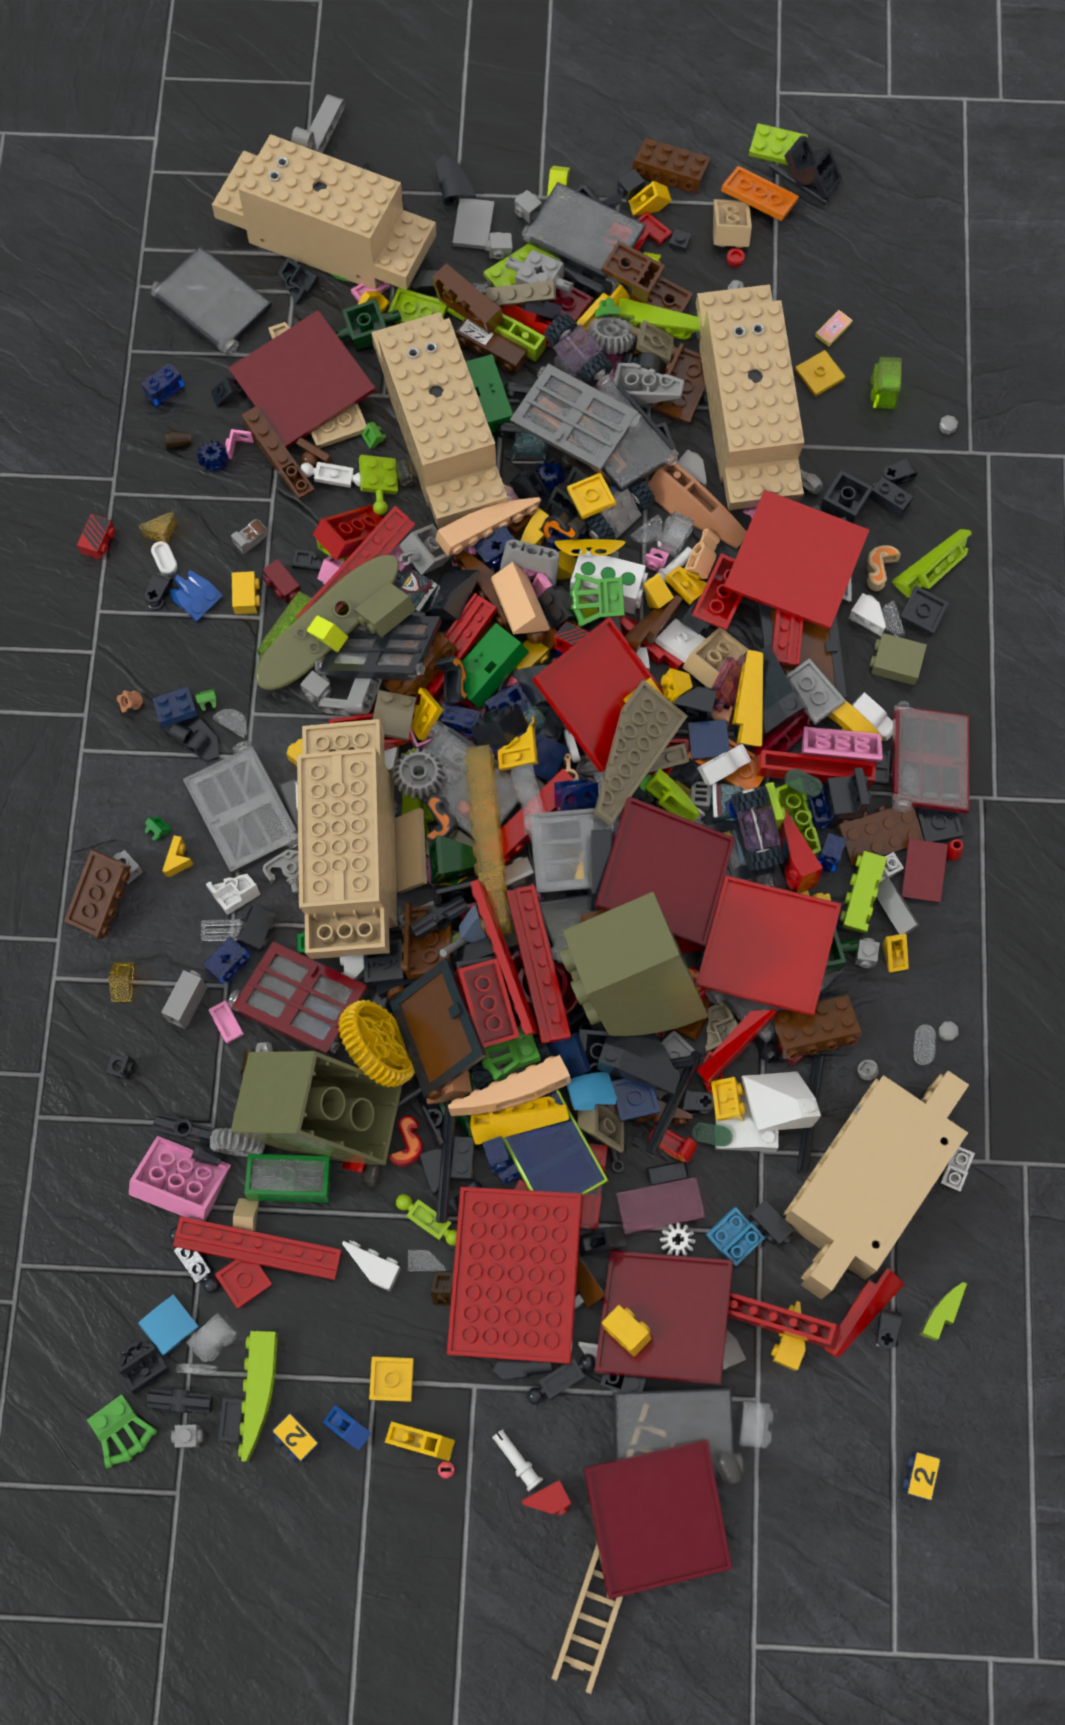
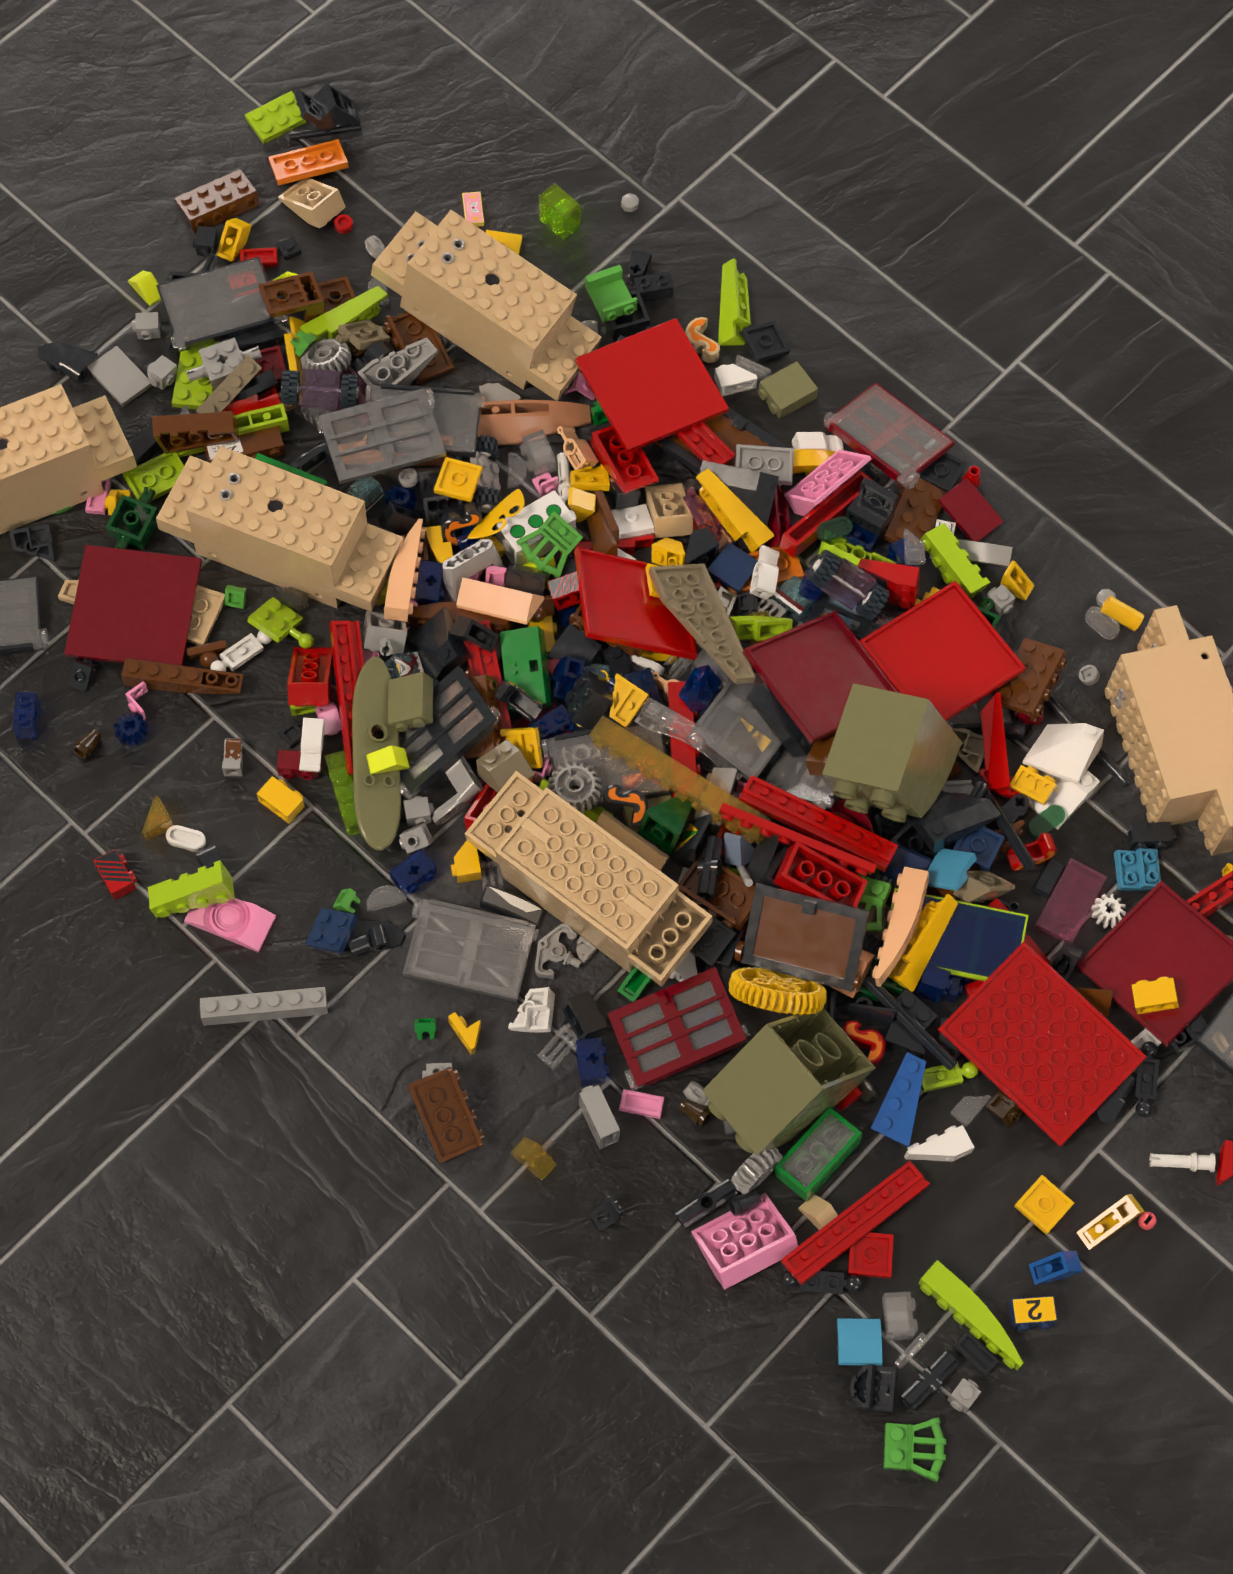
camera: 55 degrees left, 5 degrees down
nougat brick [117,690,143,712] -> none
blue plate [170,570,223,622] -> none
none -> lime wedge [148,860,235,918]
none -> bright pink slope [184,898,276,953]
none -> light grey brick [200,987,328,1026]
none -> white piece [299,718,325,772]
none -> clear blue brick [389,848,437,896]
none -> light grey tile [399,468,419,488]
none -> light grey brick [399,823,433,854]
none -> black slope [450,616,500,653]
none -> bright green panel [585,265,638,322]
none -> blue wedge [871,1052,926,1147]
none -> clear tile [903,529,925,564]
none -> yellow pin [1100,595,1144,631]

